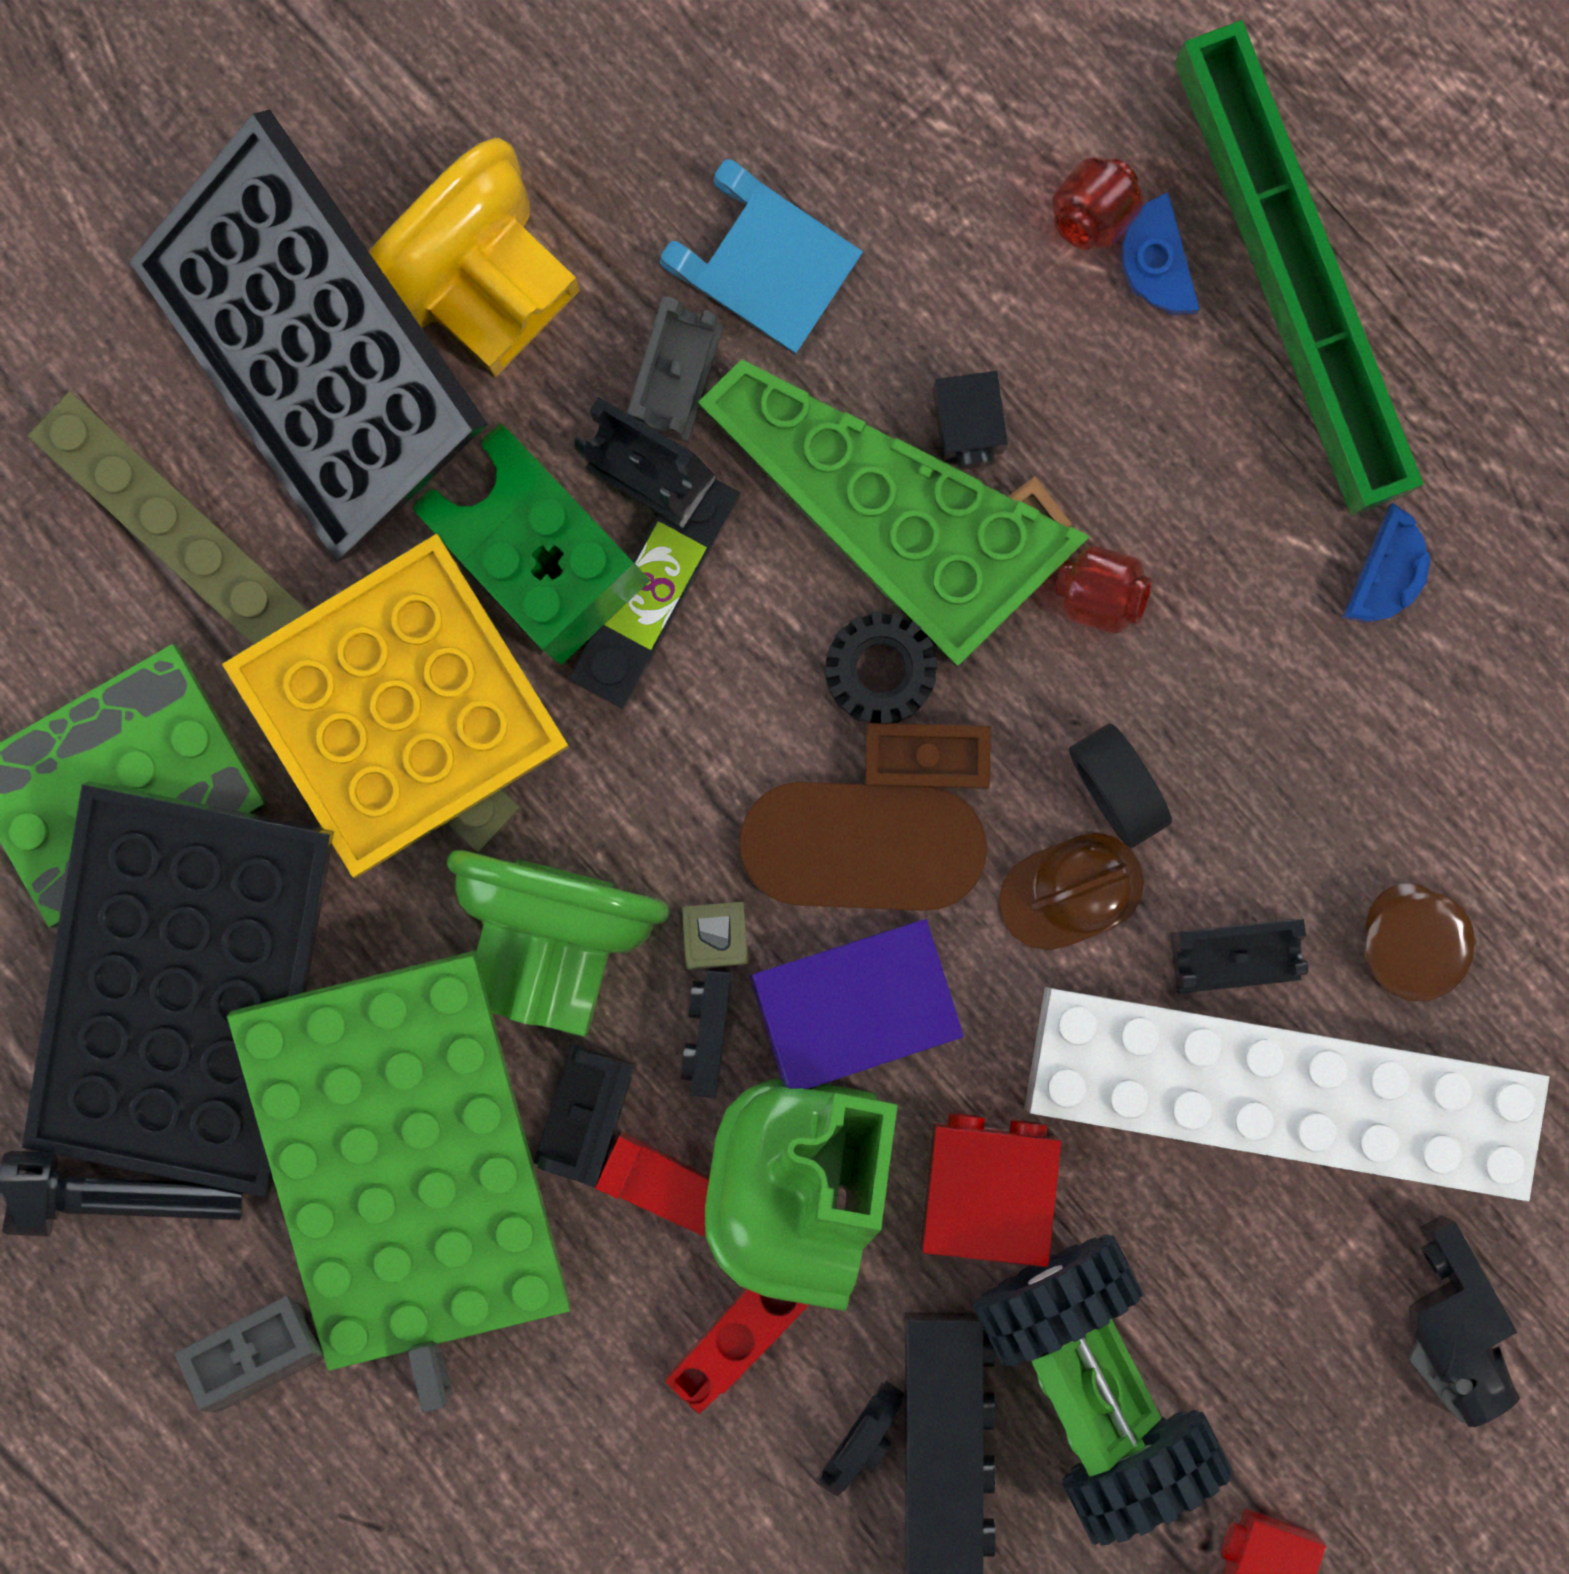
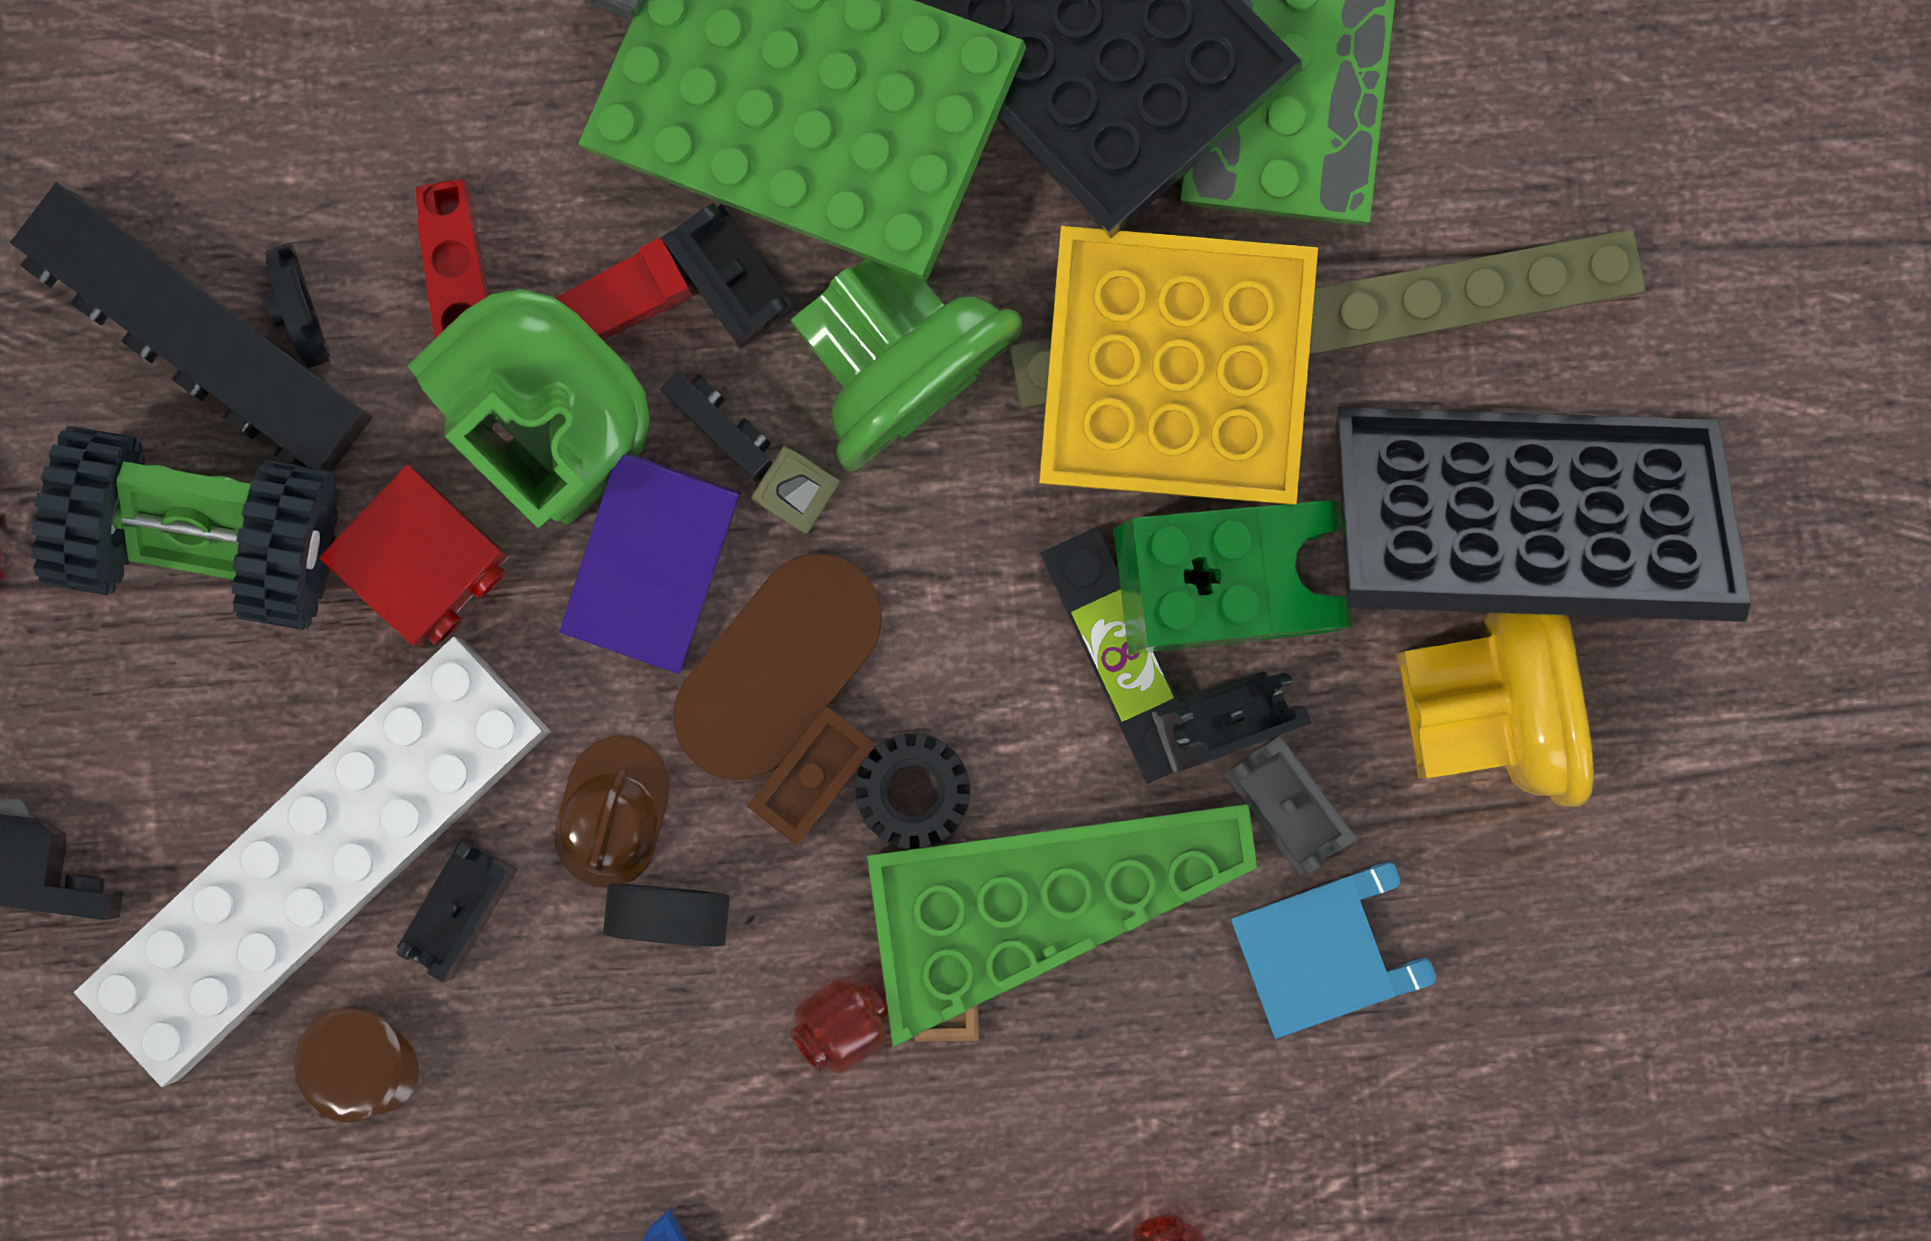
camera: 130 degrees right, 0 degrees up
black brick [933,371,1008,469] -> none

